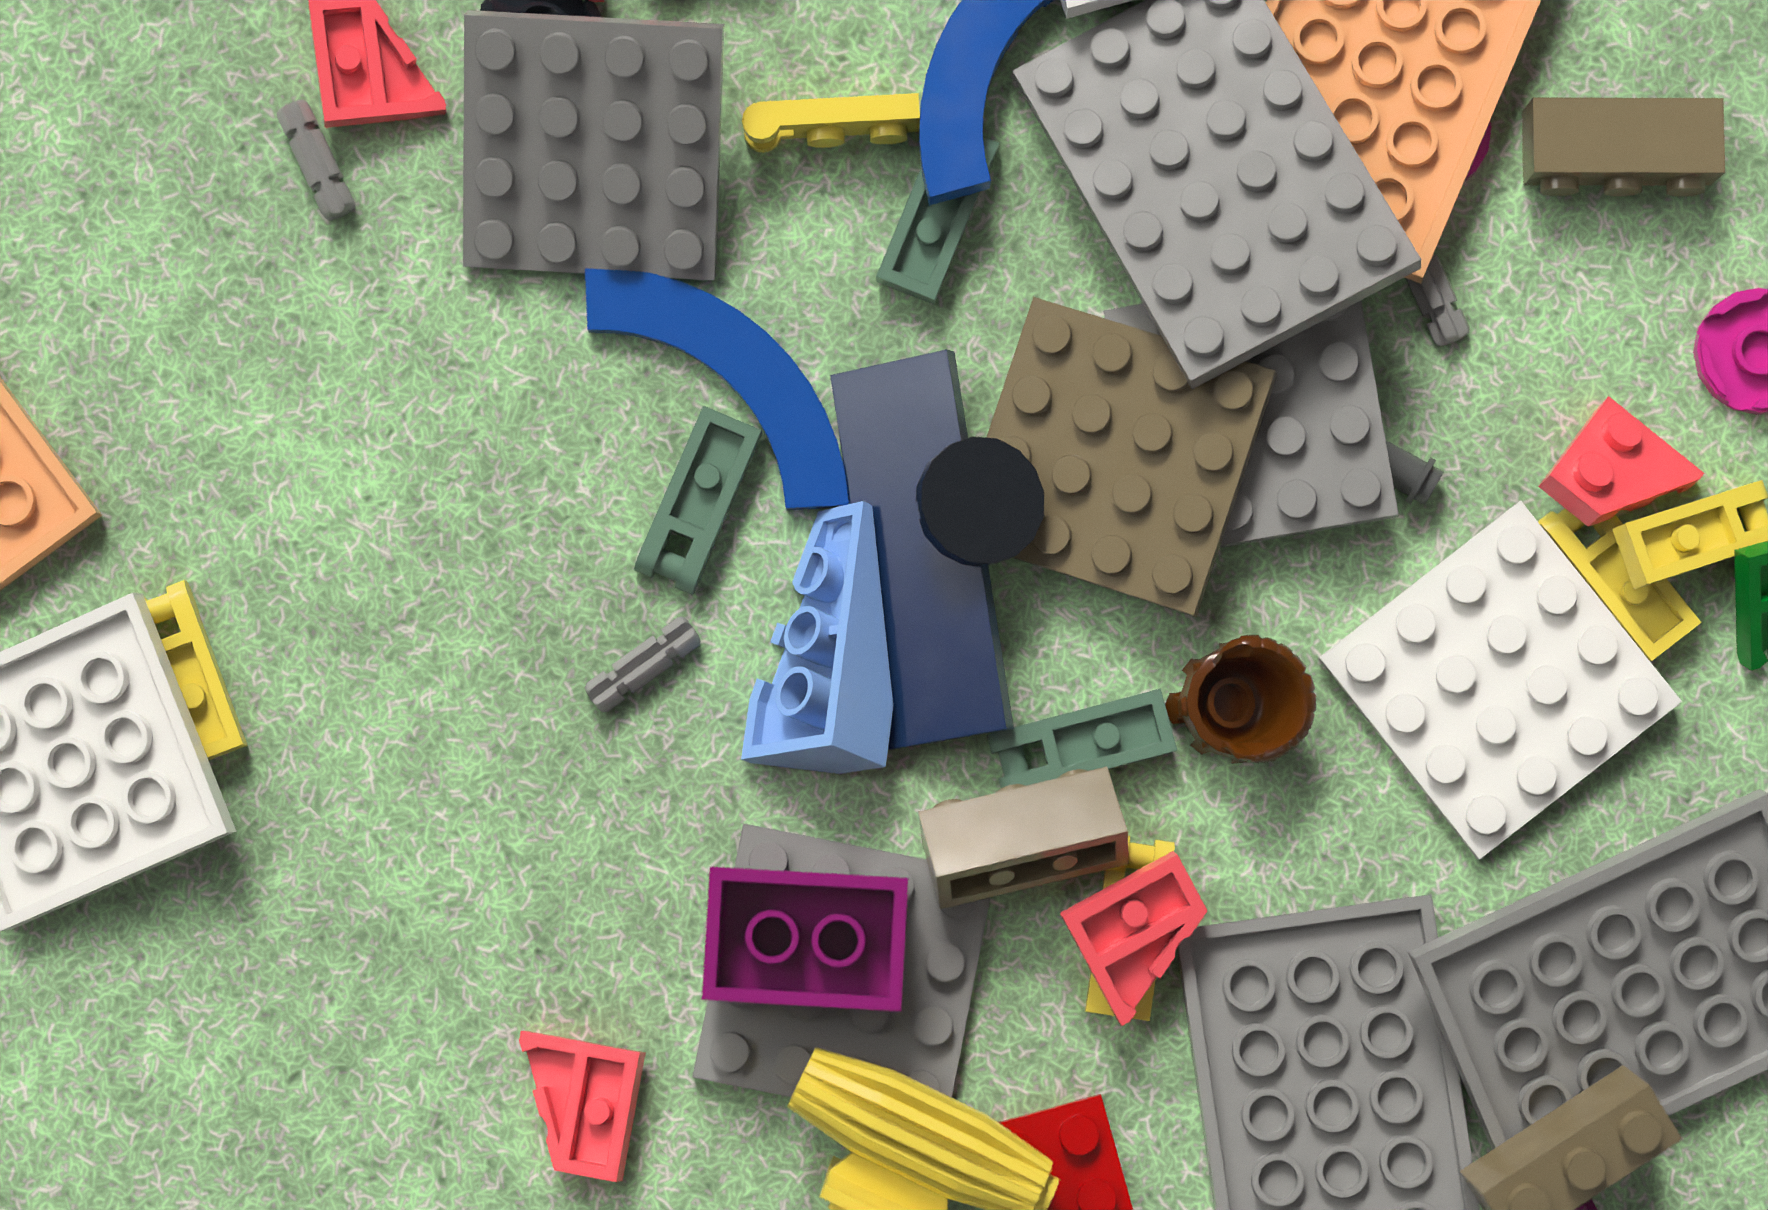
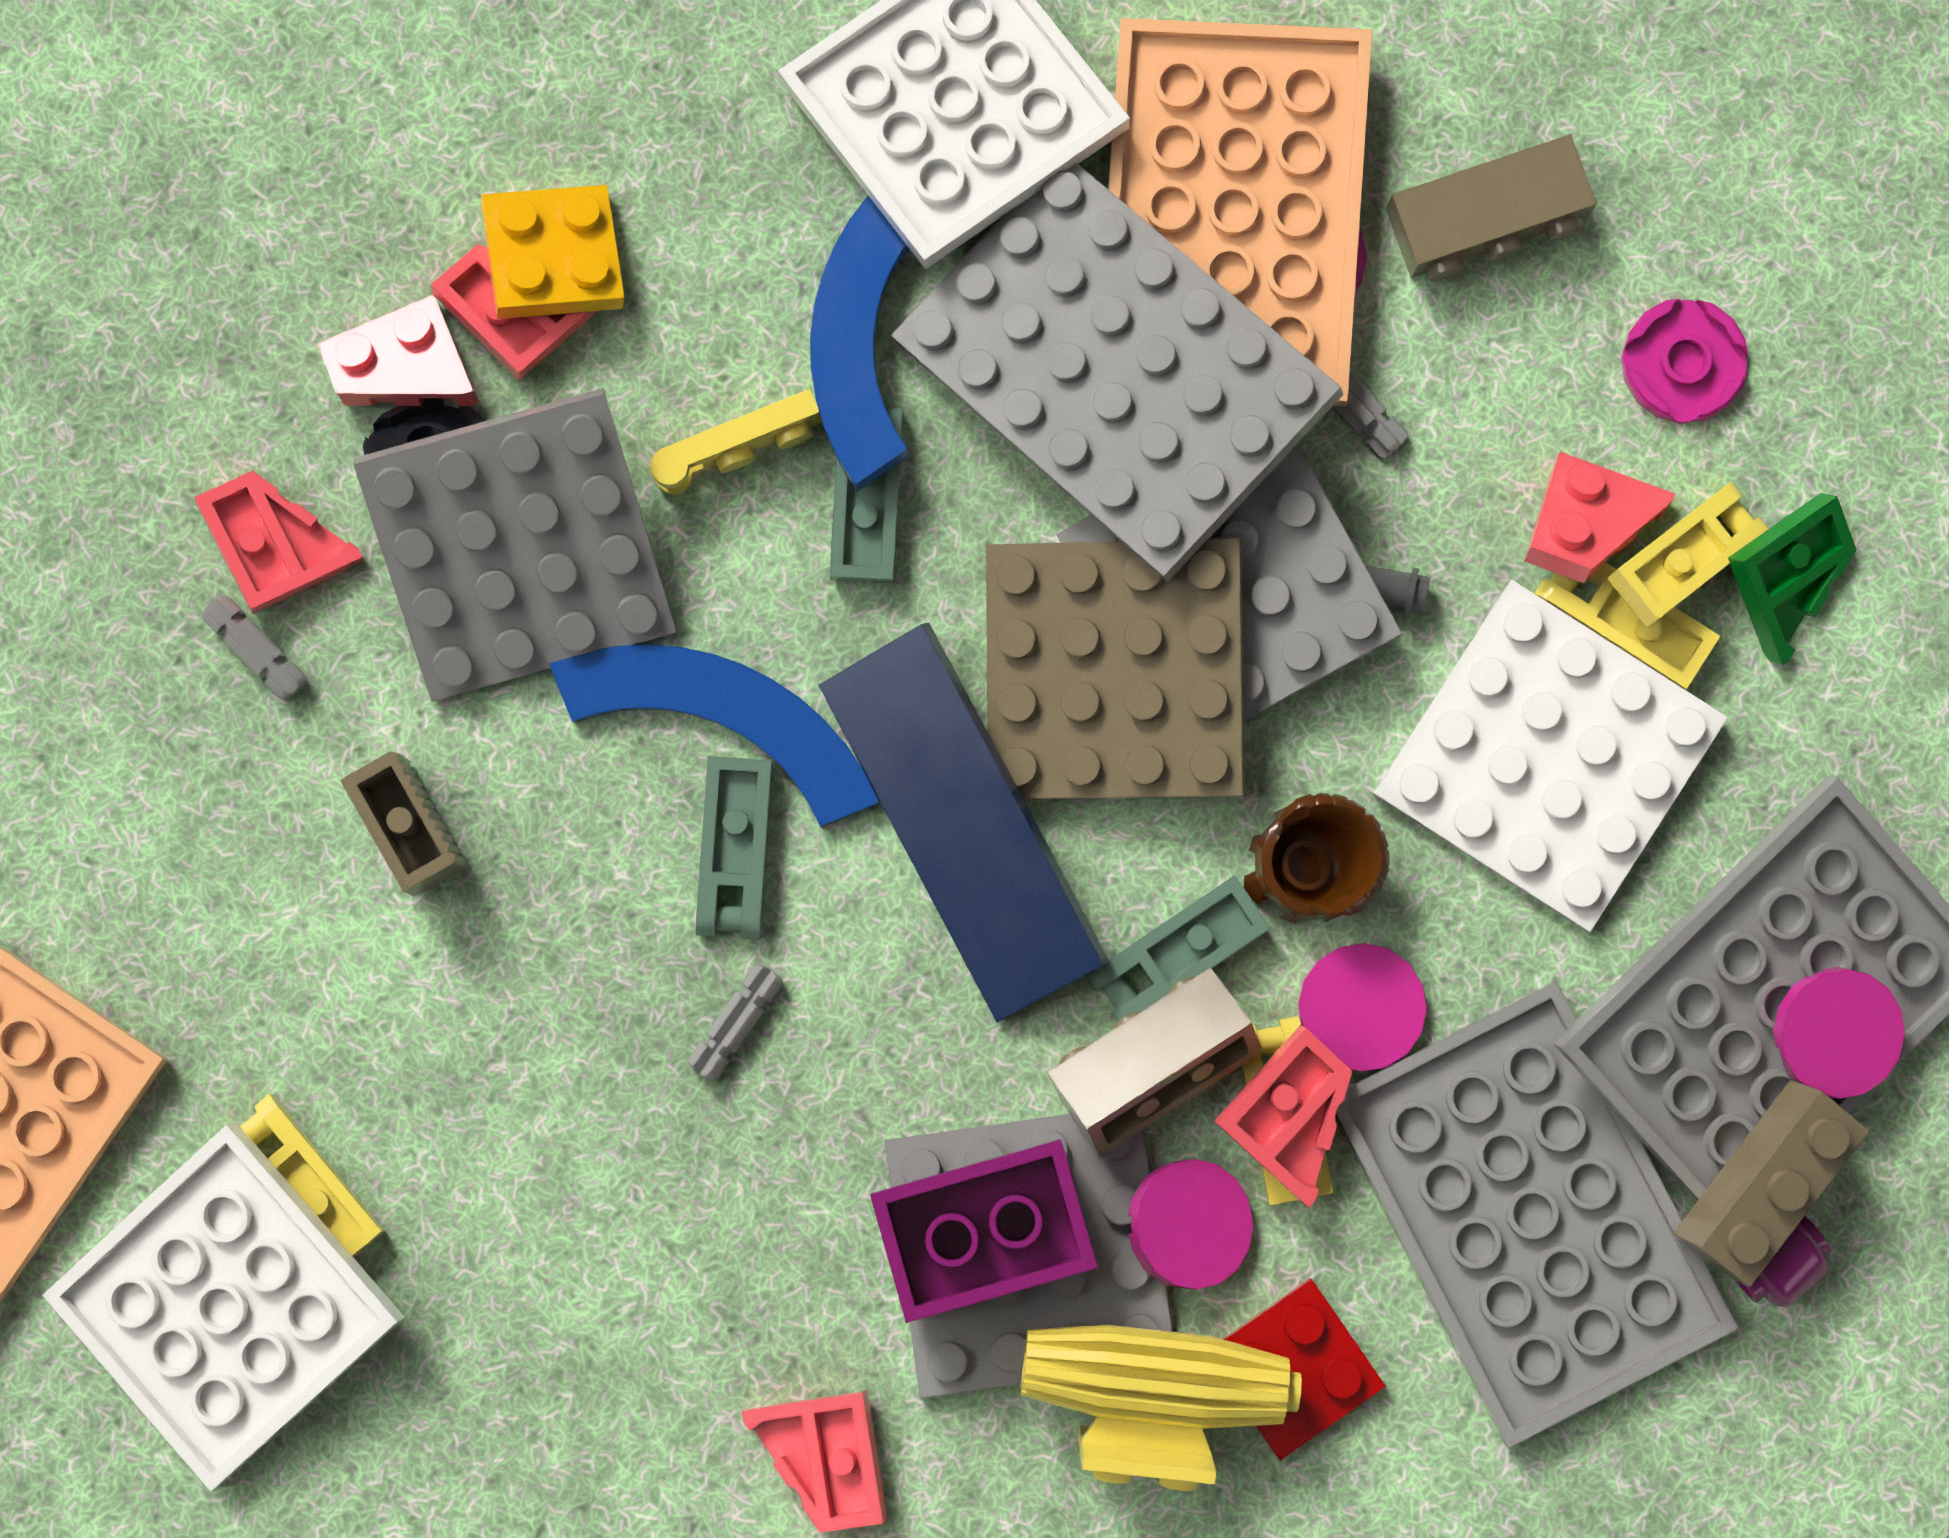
camera: 20 degrees left, 0 degrees up
light blue wedge [741,501,893,774] -> none
black tile [916,436,1044,566] -> none
none -> dark tan brick [341,751,467,897]
none -> dark pink tile [1128,1159,1253,1290]
none -> dark pink tile [1297,943,1427,1072]
none -> dark pink tile [1773,967,1905,1099]

